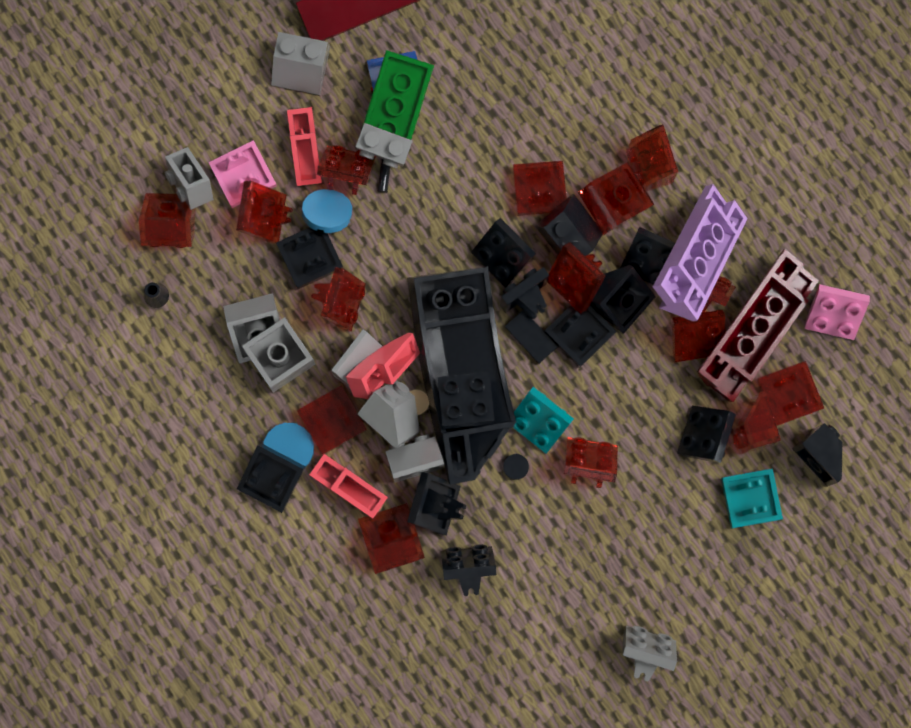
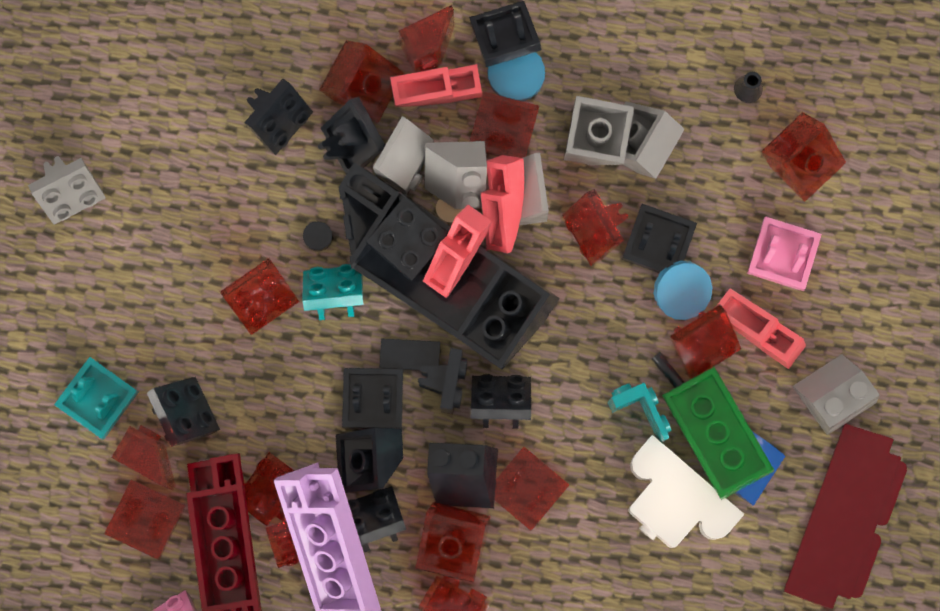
camera: 145 degrees right, 0 degrees up
light grey brick [165,147,214,210] -> none
clear red plate [236,181,293,243] -> none
light grey brick [356,123,412,169] -> none
clear red plate [547,242,606,314] -> none
black slope [792,423,843,487] -> none
none -> clear red slope [398,5,455,73]
none -> coral slope [423,205,492,298]
none -> teal bracket [608,382,672,443]
none -> white brick [628,435,744,548]

